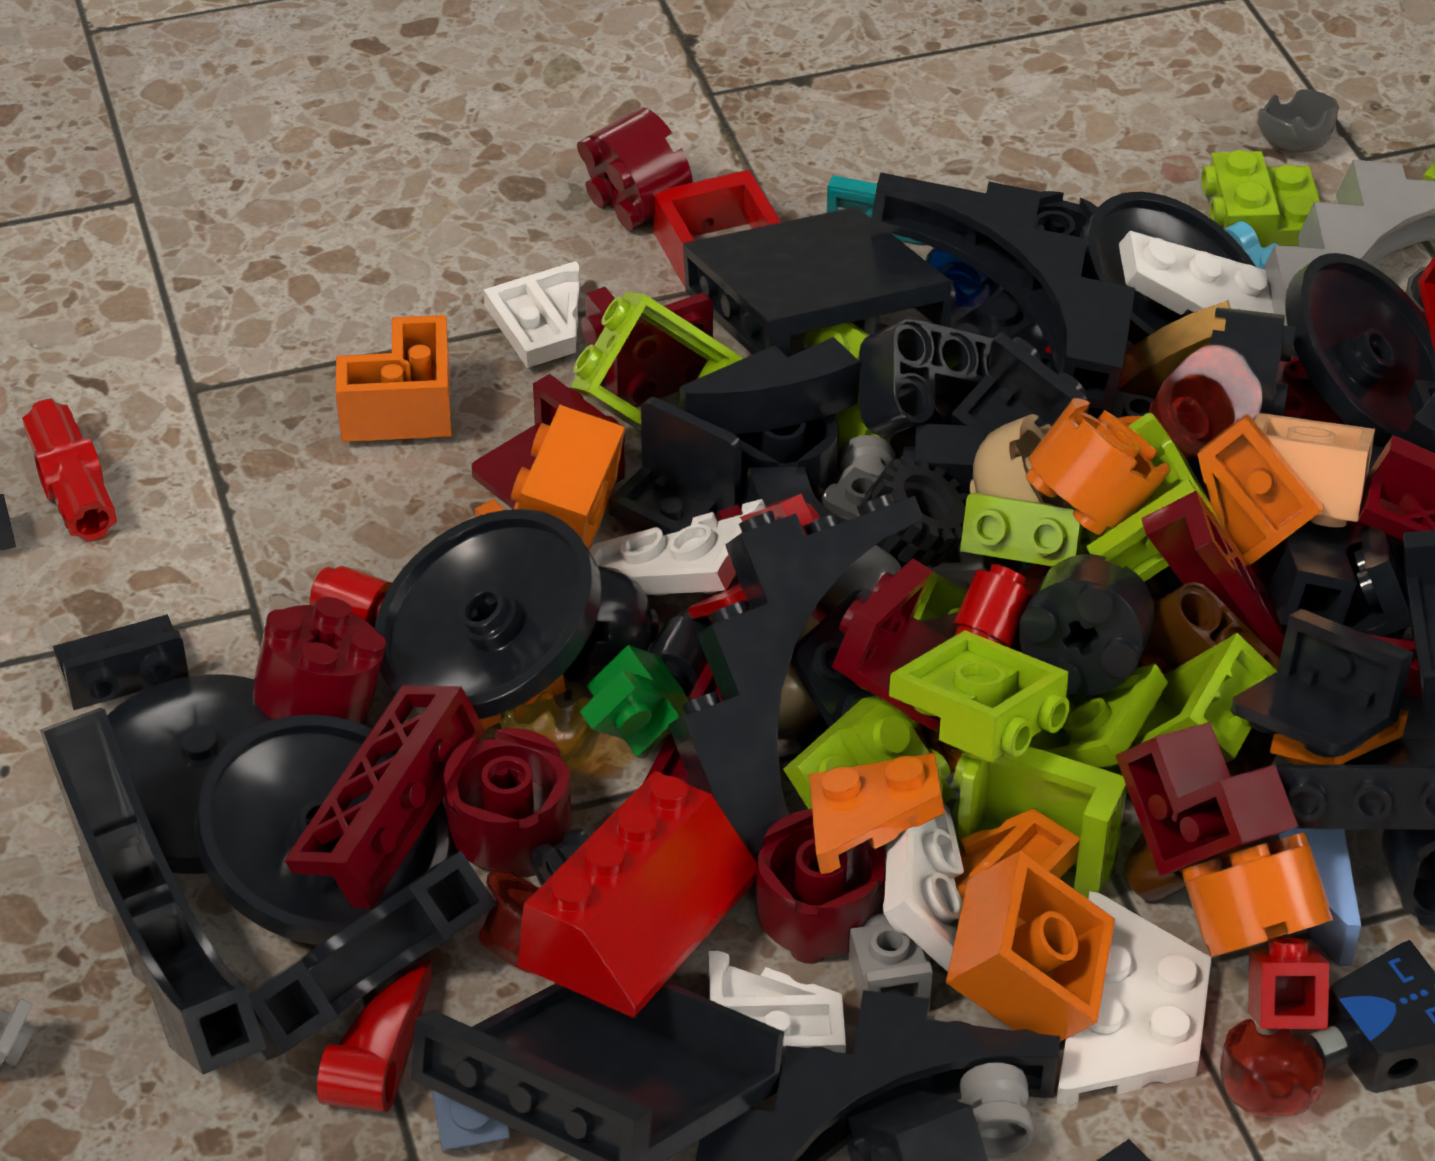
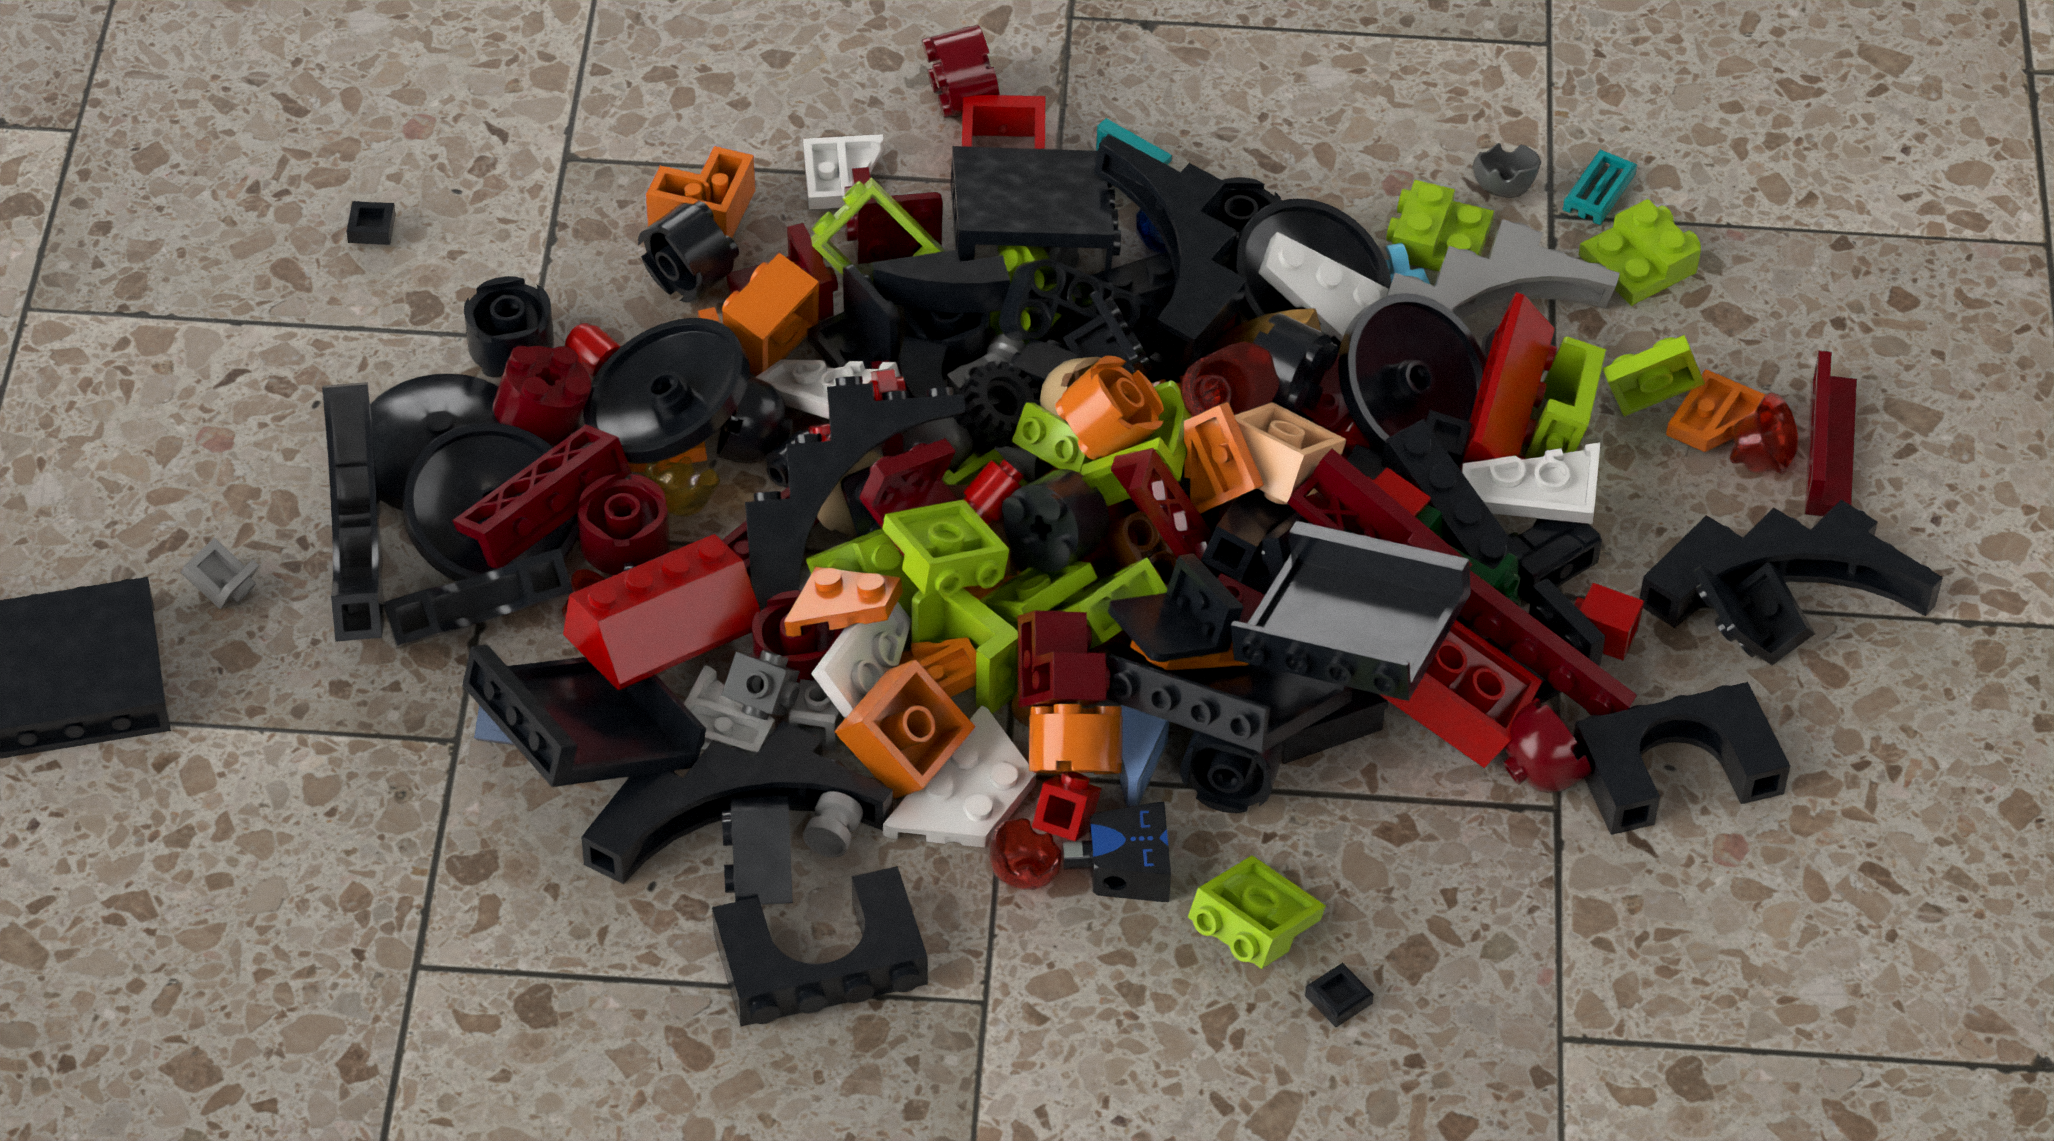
camera: 20 degrees right, 5 degrees up
red piece [22,398,117,542] -> none
black bracket [53,614,189,710] -> none
red piece [317,961,432,1113] -> none
green brick [579,645,689,758] -> none
none -> black brick [464,276,554,378]
none -> black brick [638,201,739,303]
none -> dark grey brick [721,650,800,720]
none -> teal tile [1563,149,1637,225]

